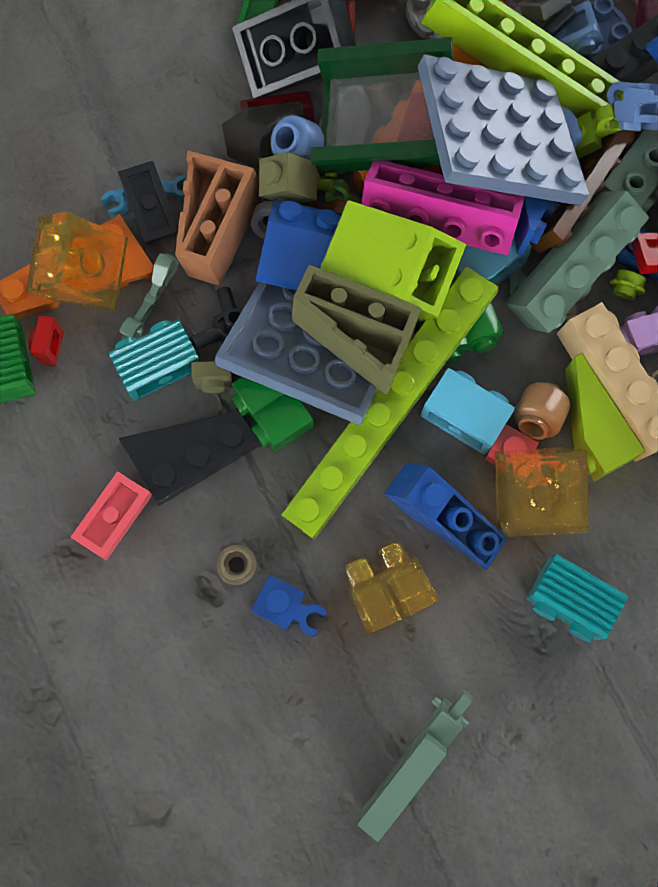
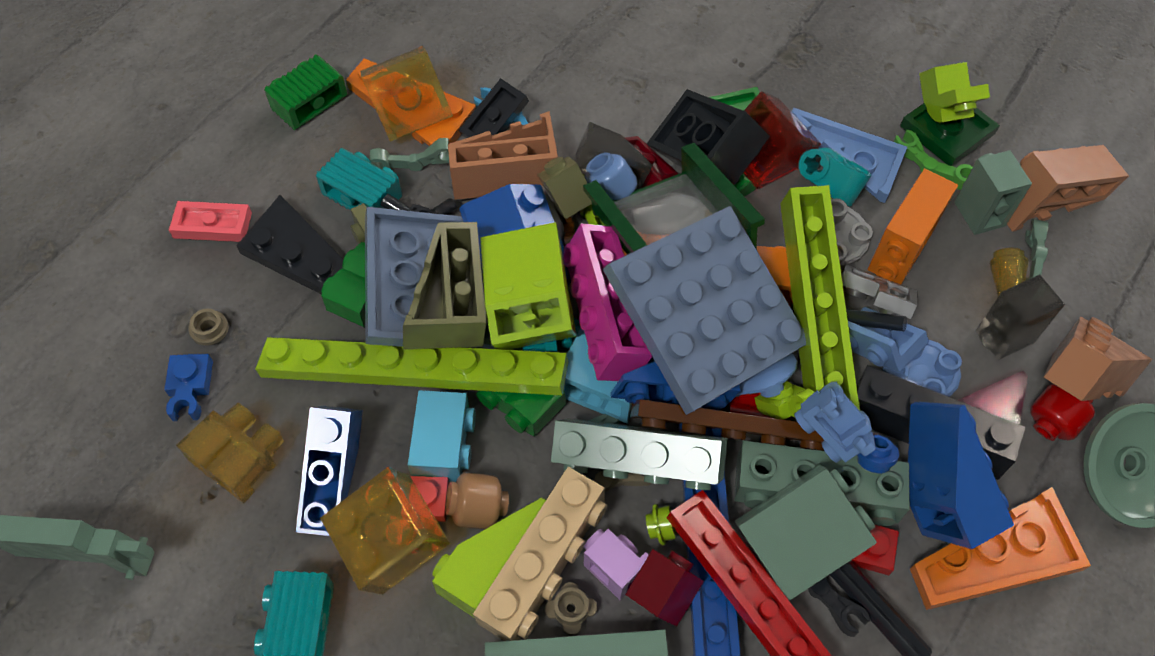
camera: 65 degrees right, 15 degrees down
red plate [28,315,64,367] -> none

